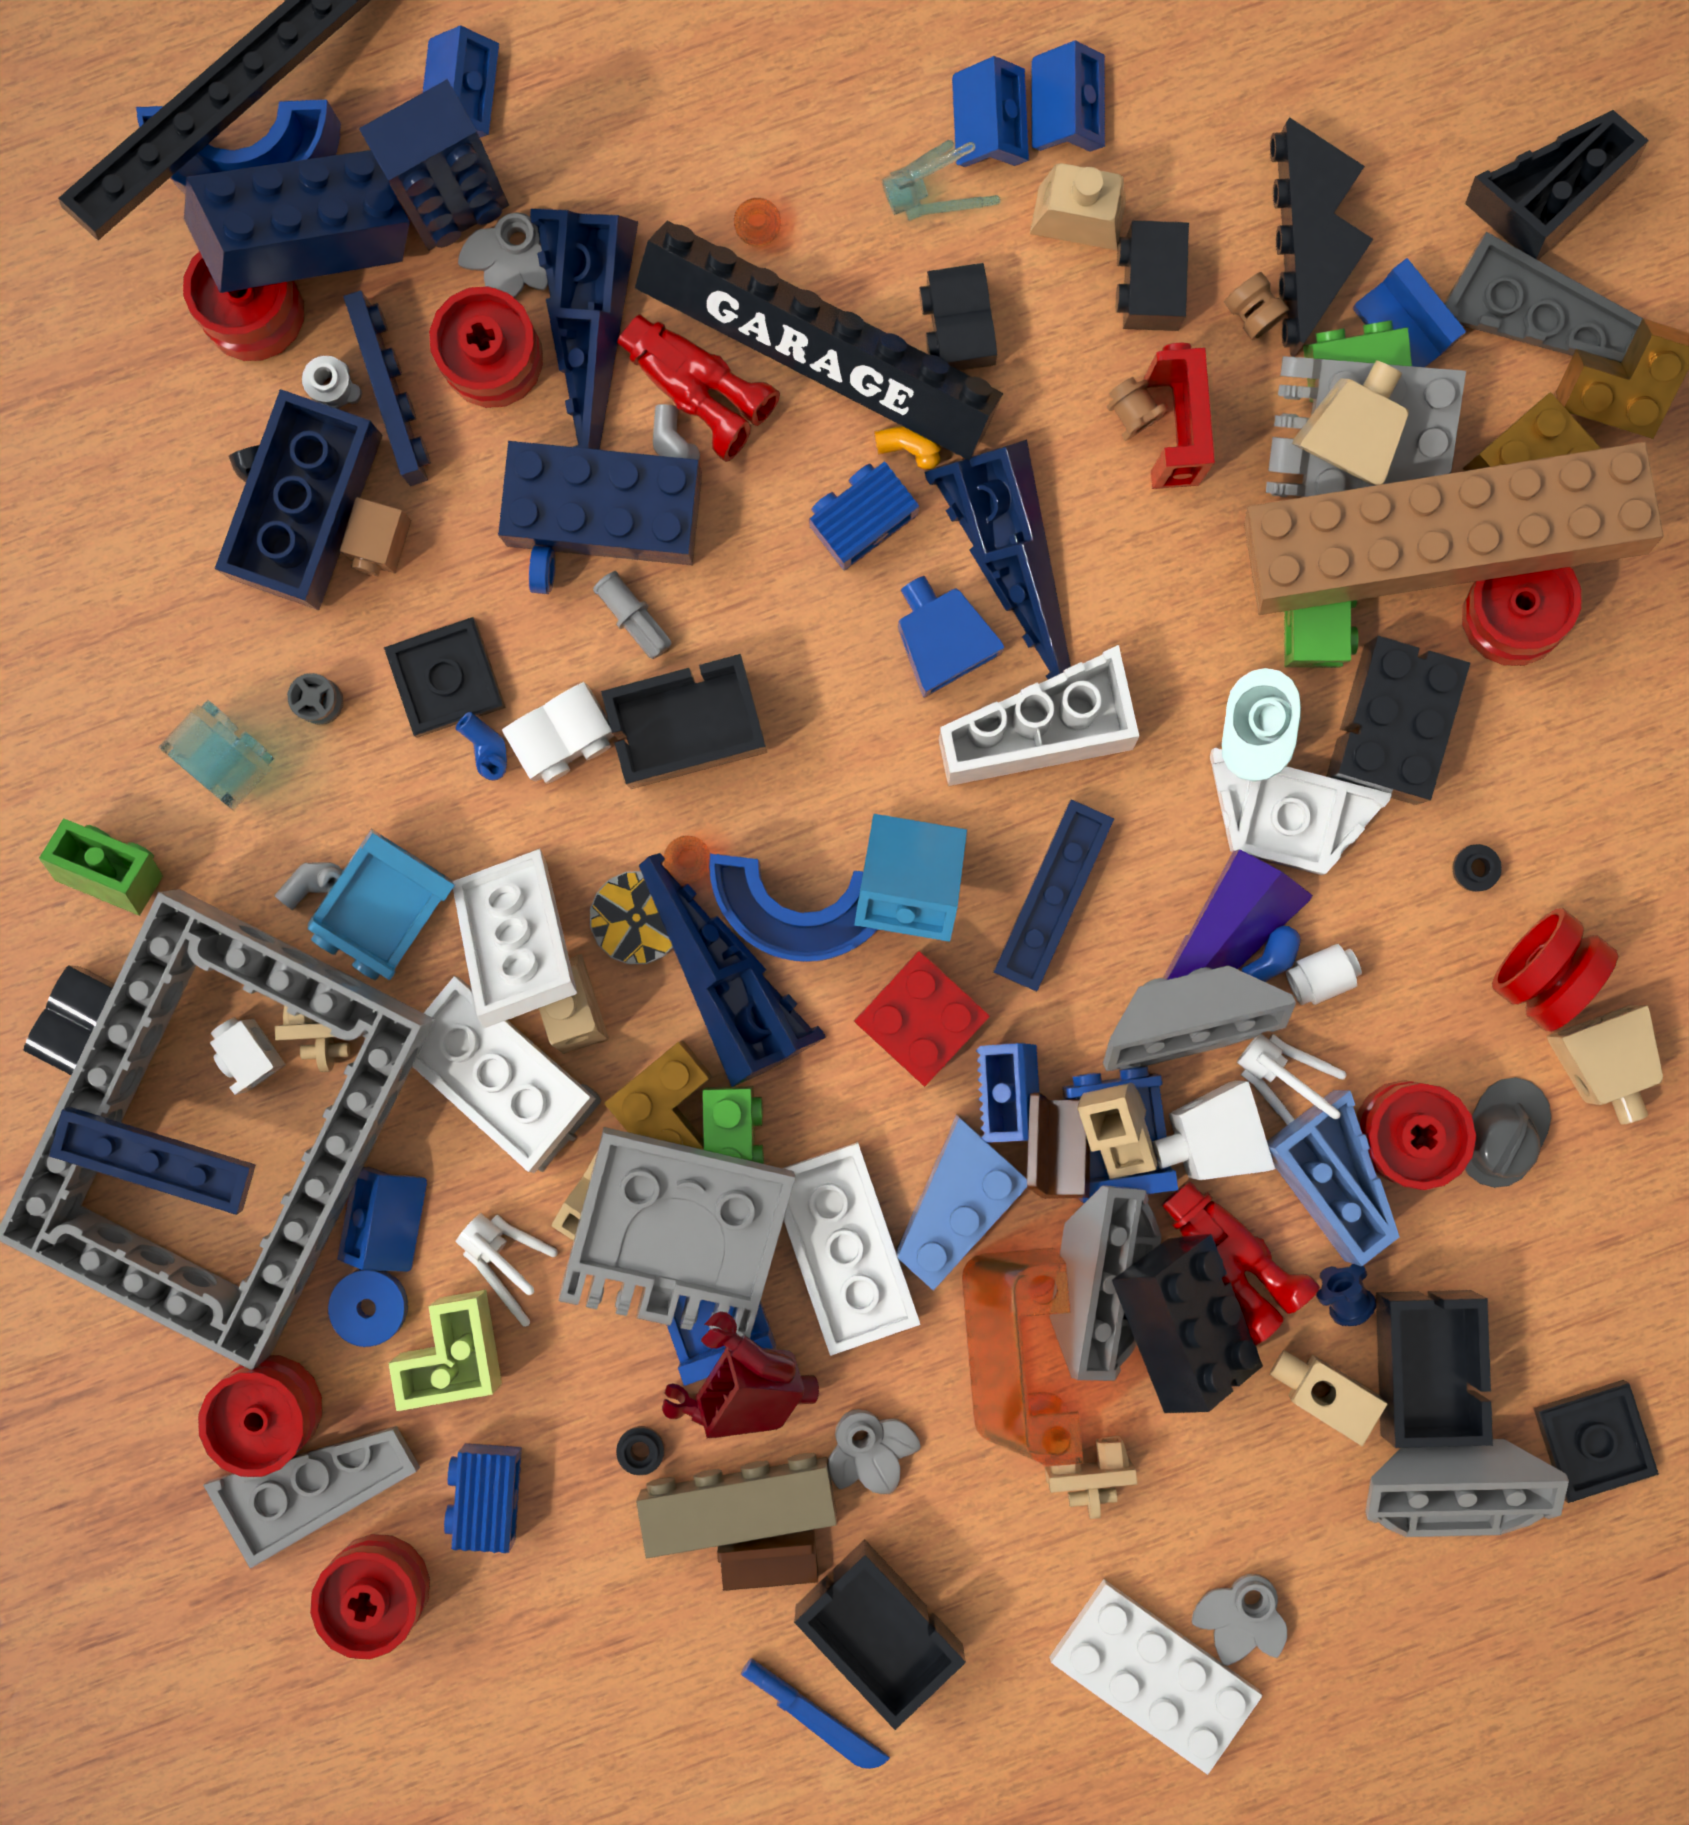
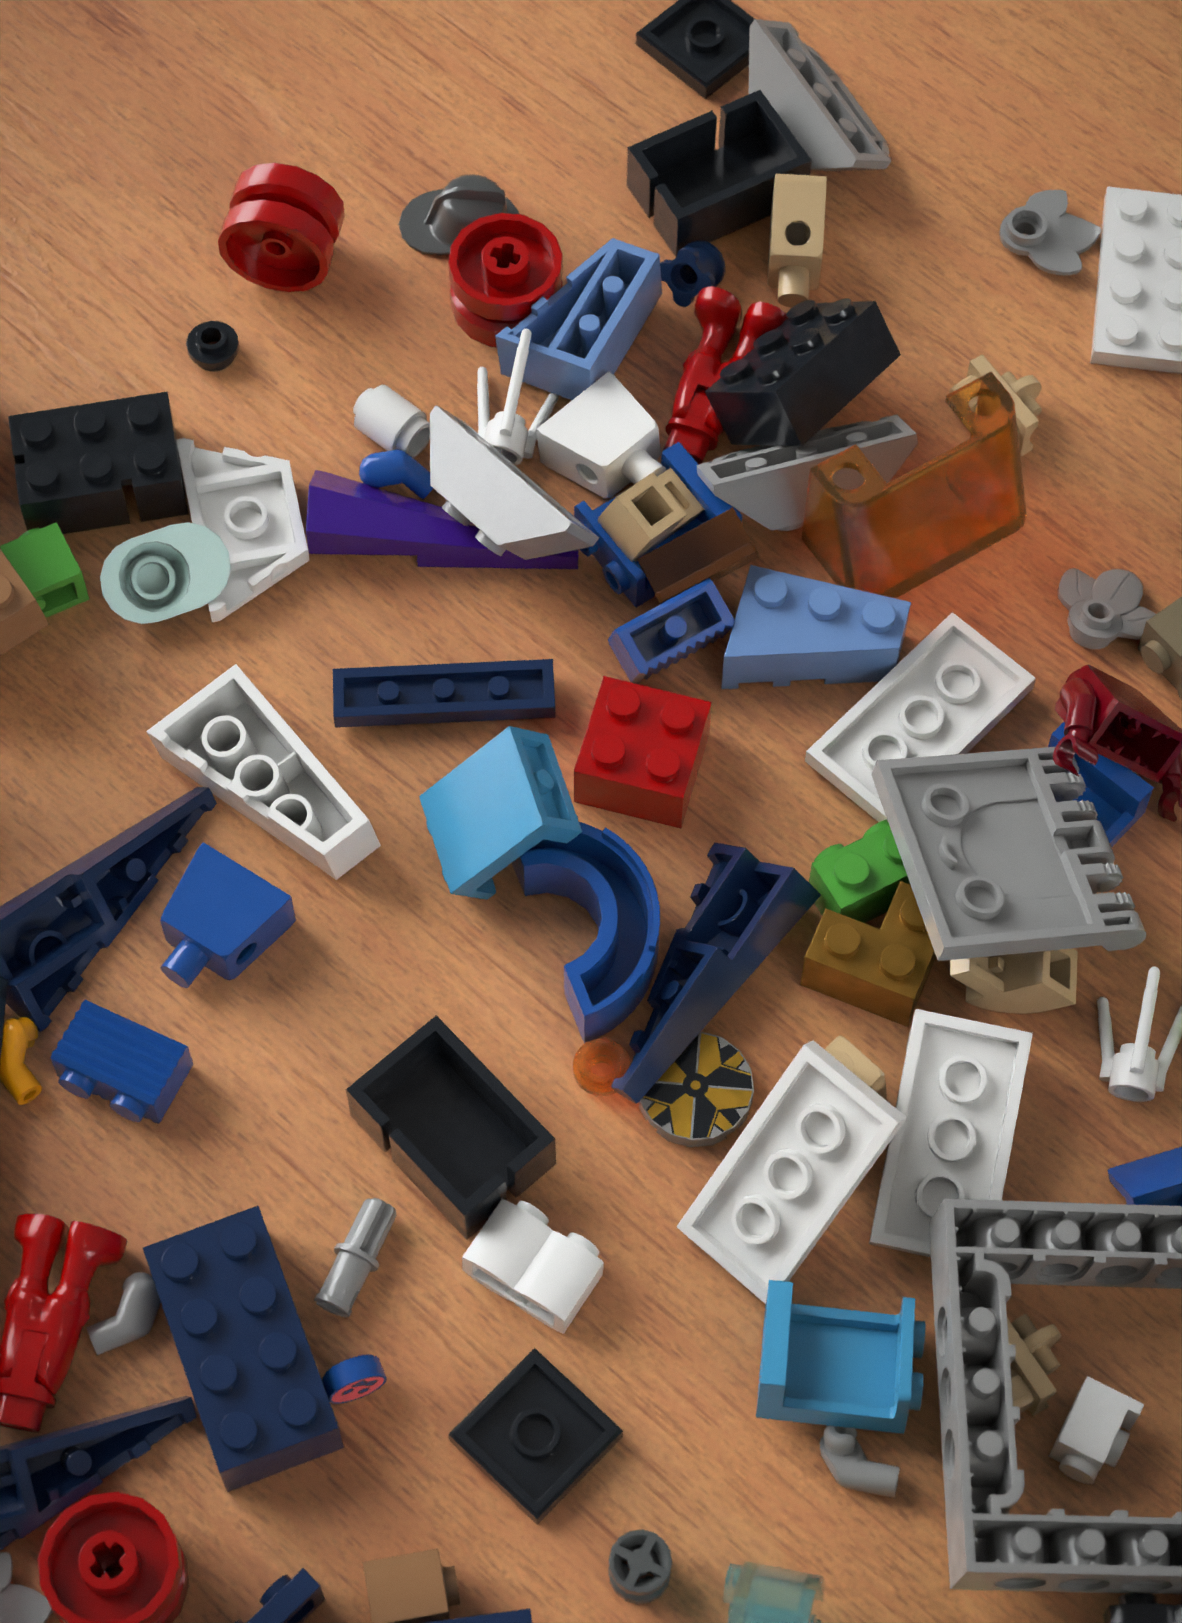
camera: 120 degrees left, 25 degrees down
blue arm [456,712,507,781] -> none
tan torso [1547,1005,1663,1124] -> none

